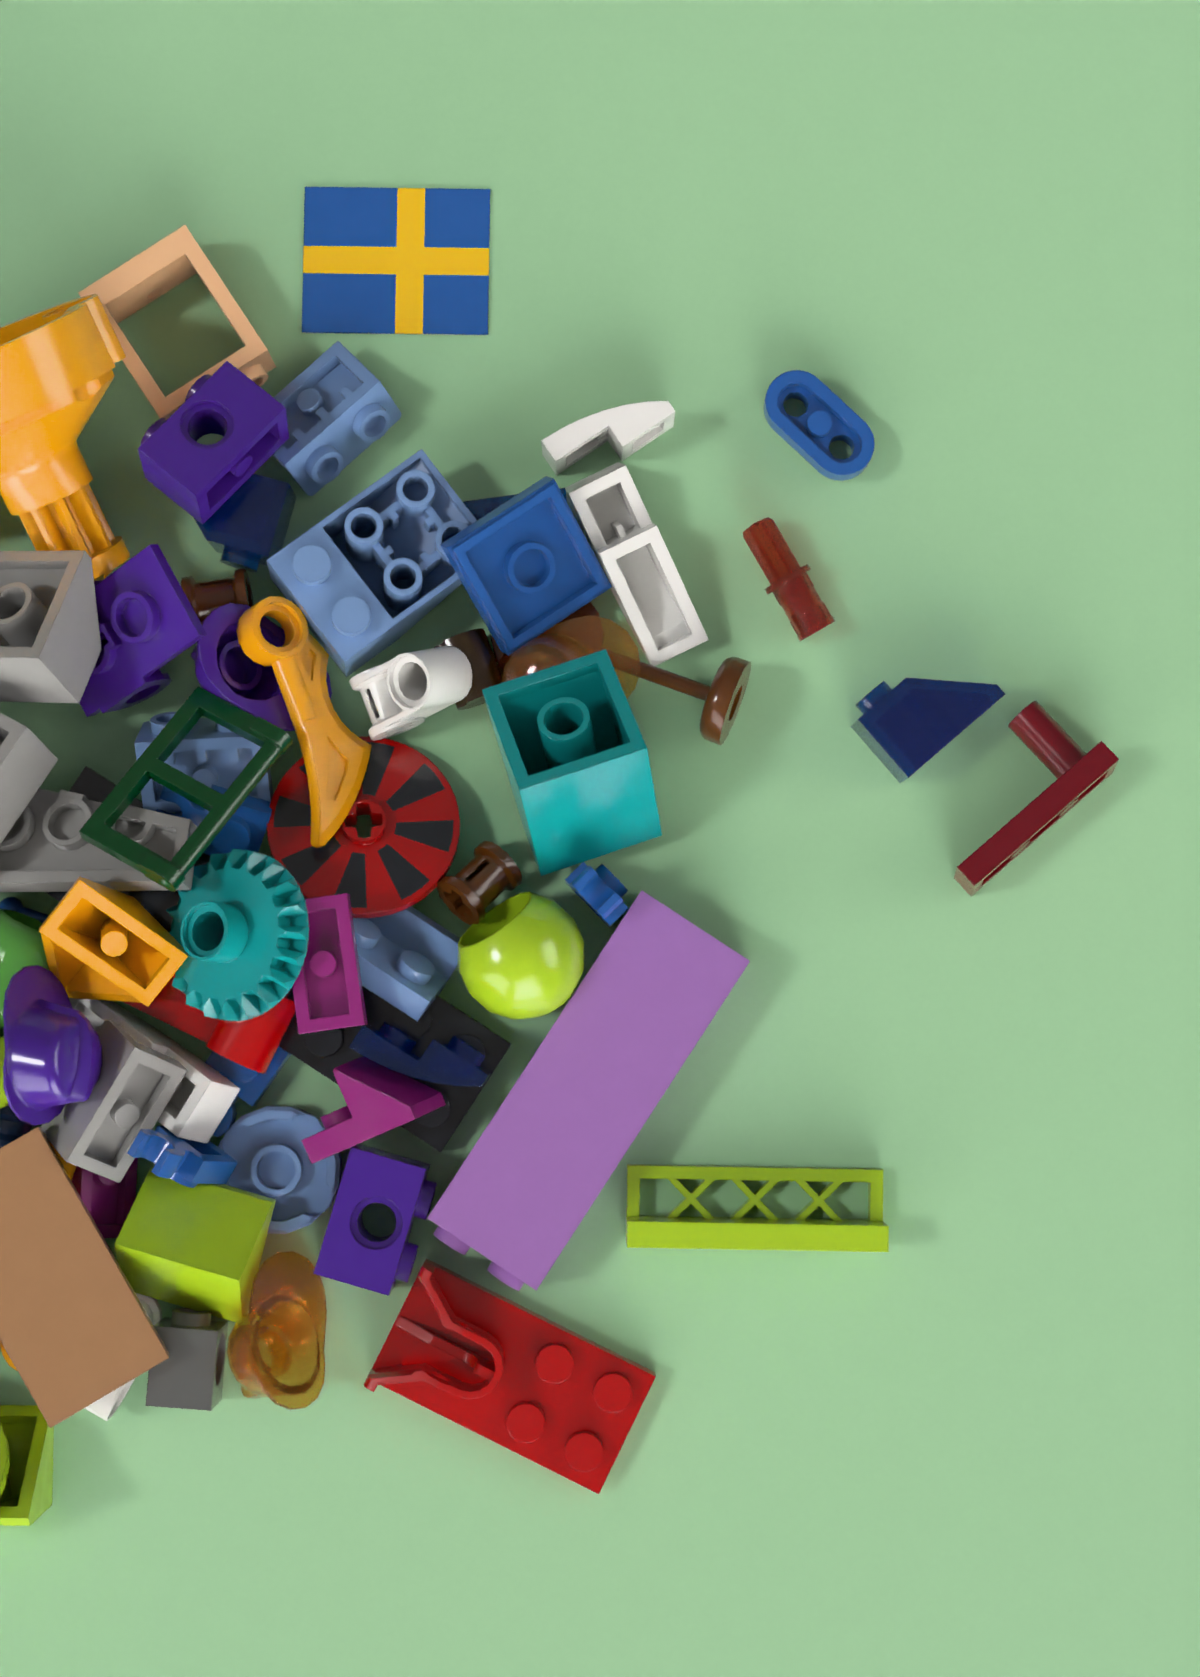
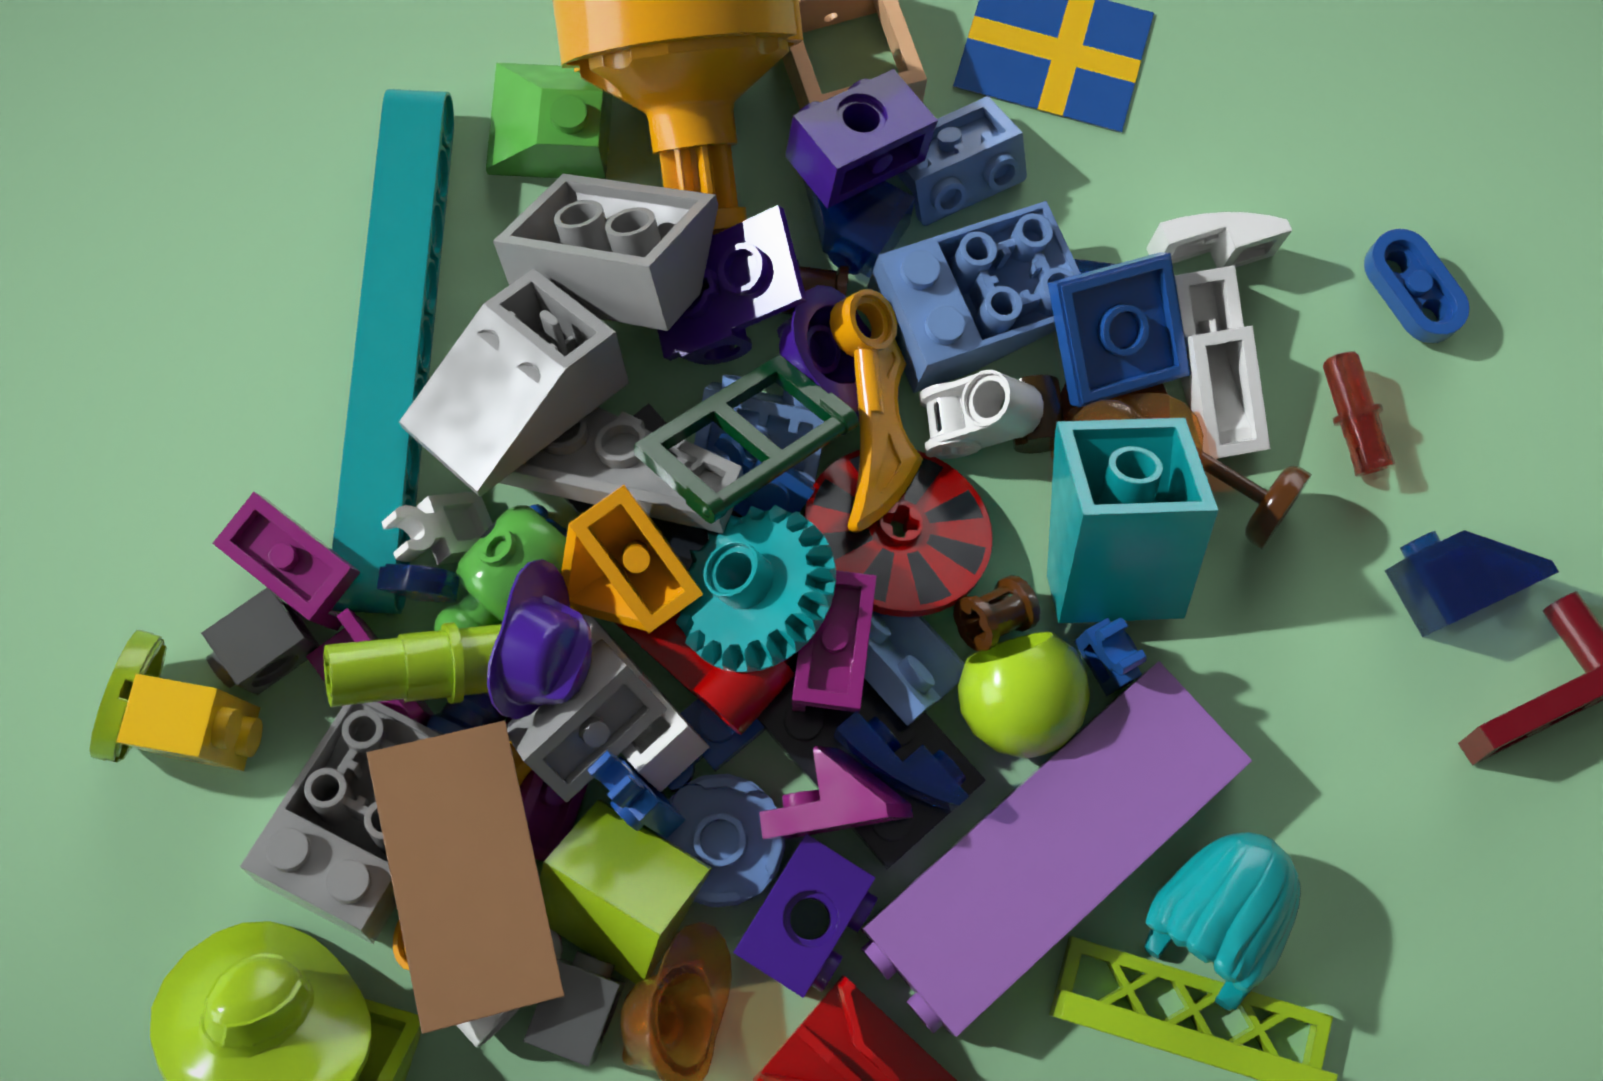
camera: 15 degrees right, 10 degrees down
none -> teal hair [1144,832,1301,1011]

